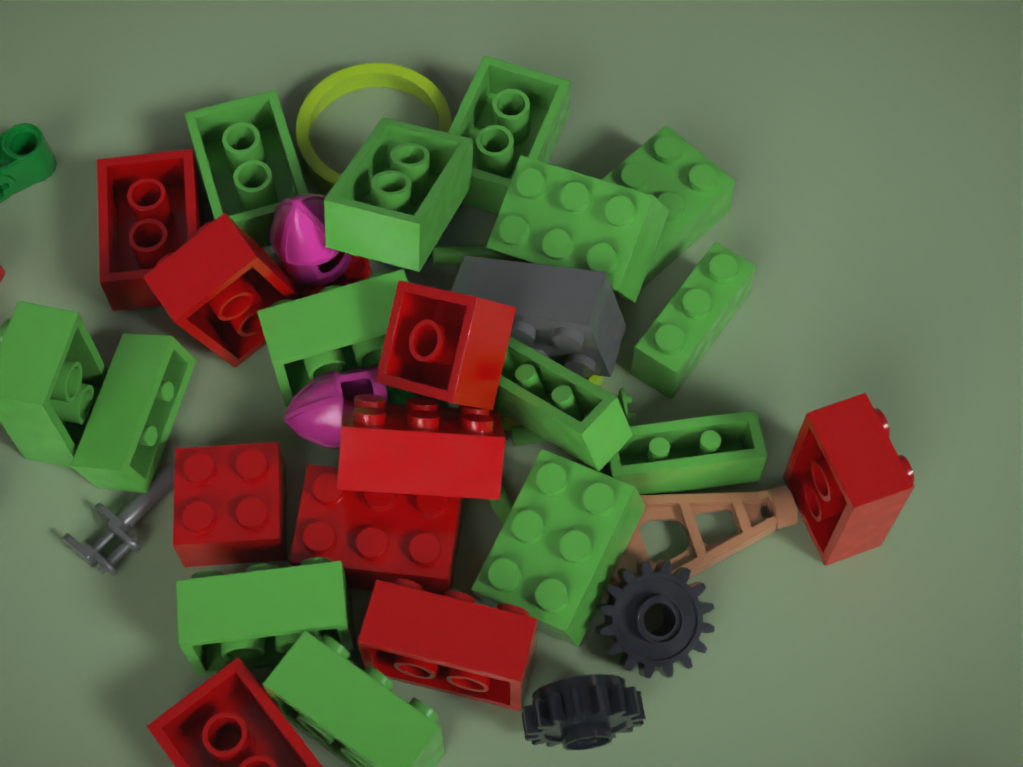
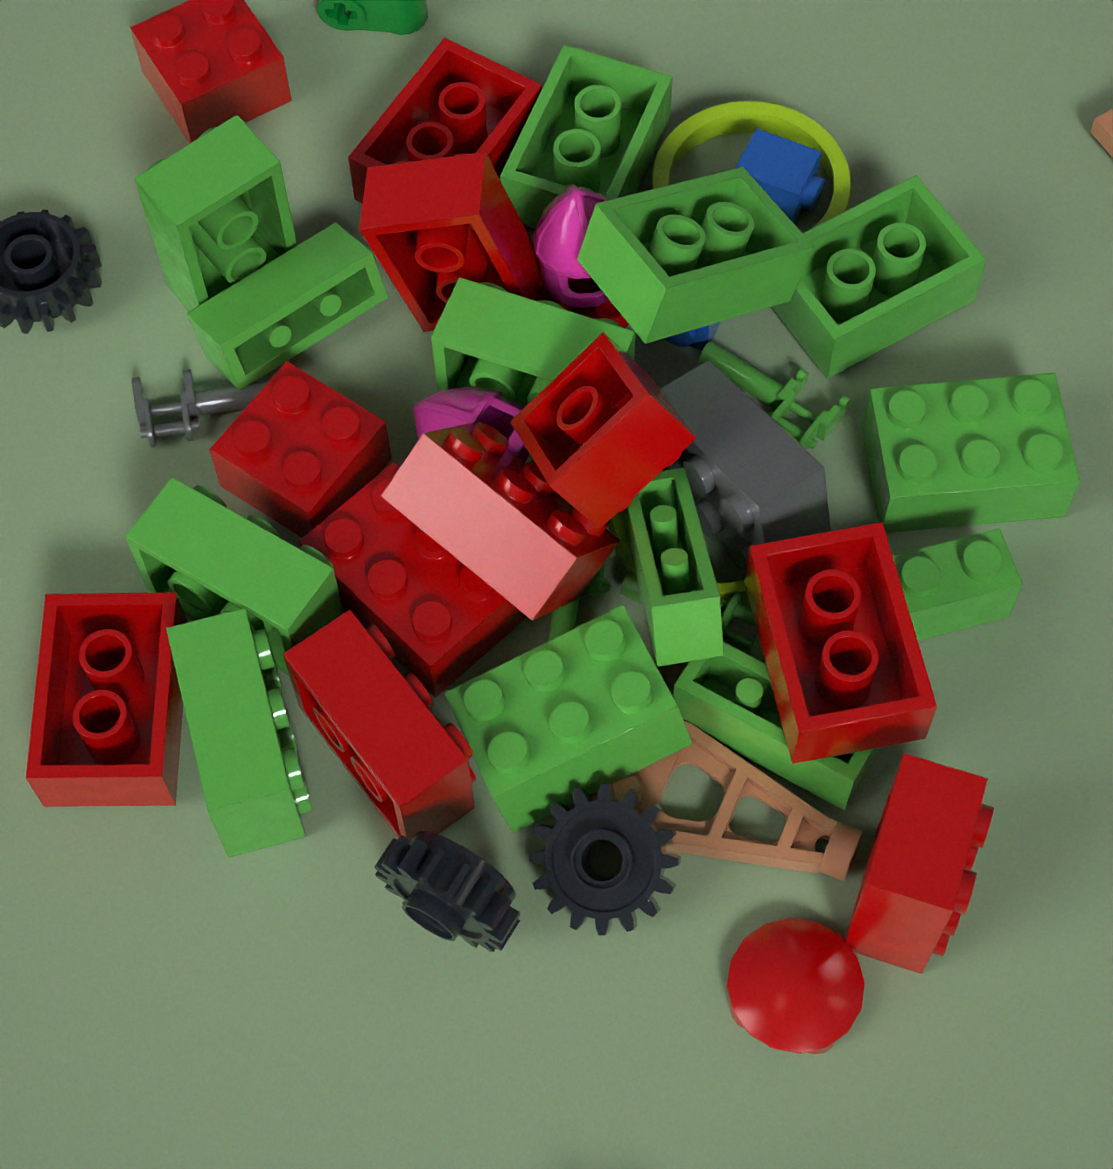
camera: 40 degrees right, 0 degrees up
bright green brick [486,155,670,303] -> none
none -> red dish [726,918,865,1054]
none -> blue brick [736,128,825,226]
none -> red brick [745,522,937,764]

